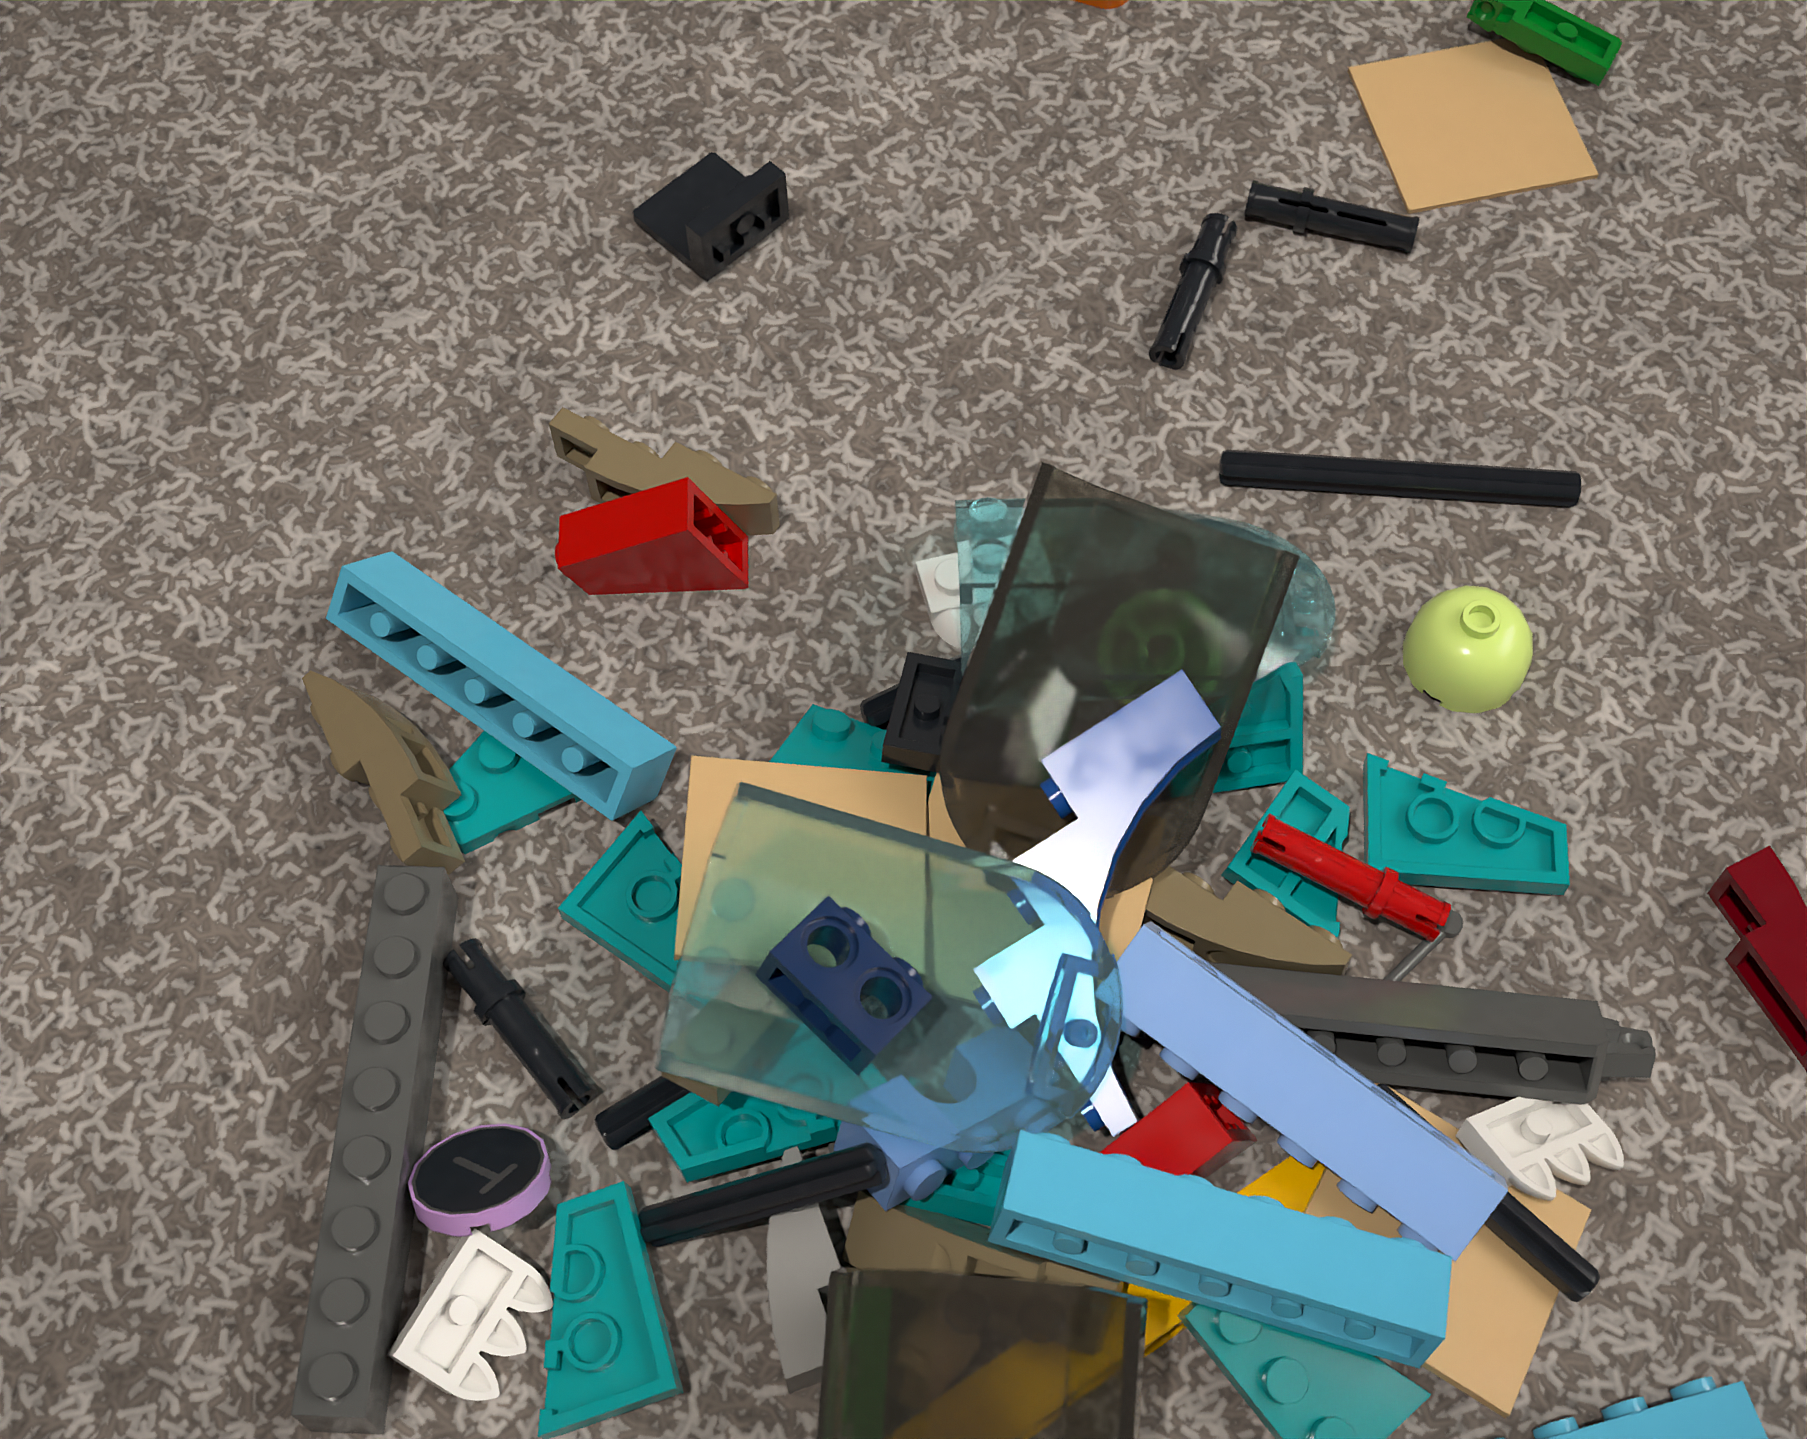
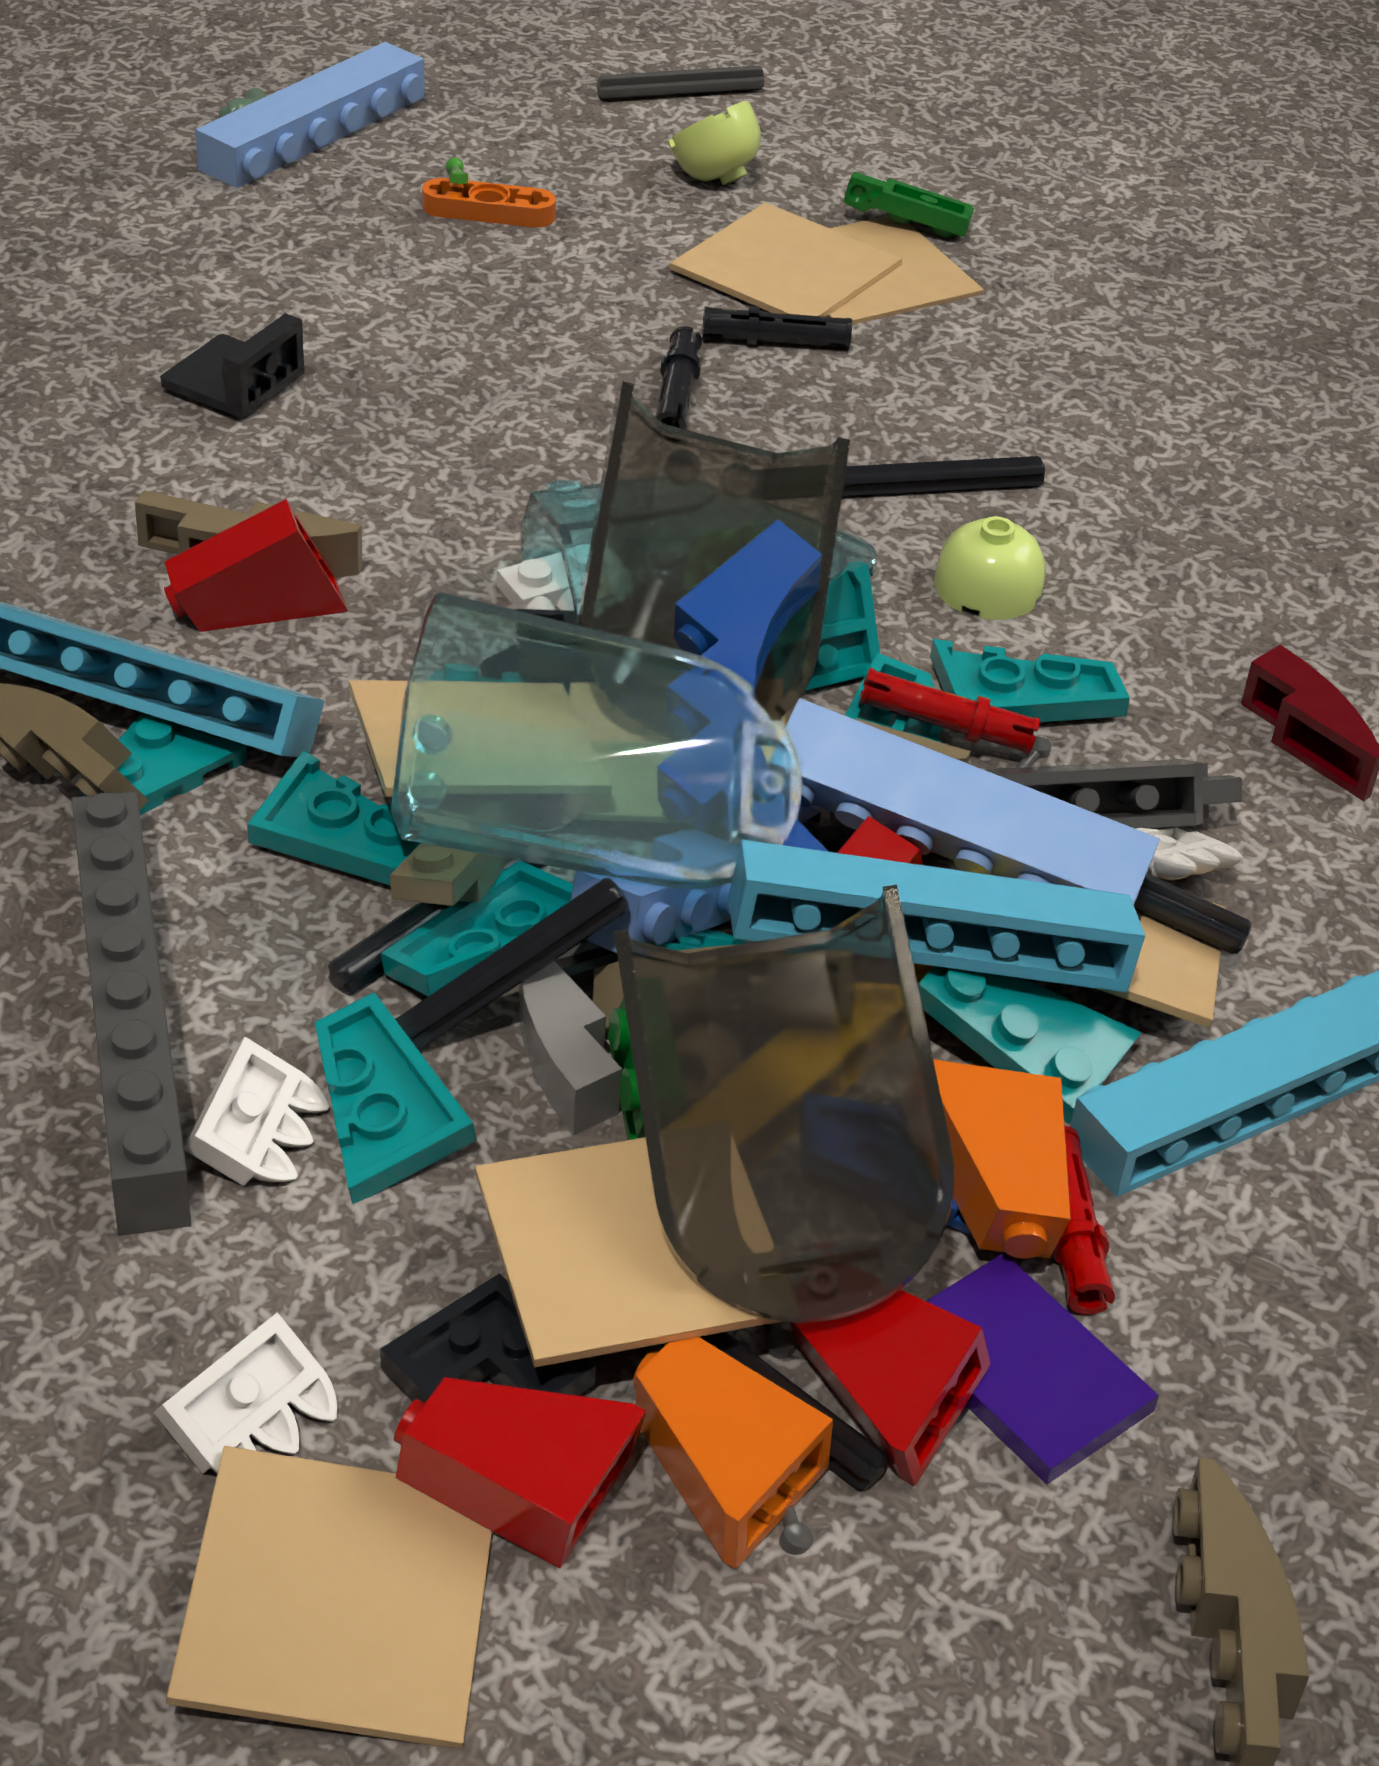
camera: 20 degrees left, 20 degrees down
tile [408,1124,552,1237] -> none
black pin [443,938,597,1119] -> none
dark blue brick [755,895,933,1076] -> none
none -> tan piece [669,202,902,317]

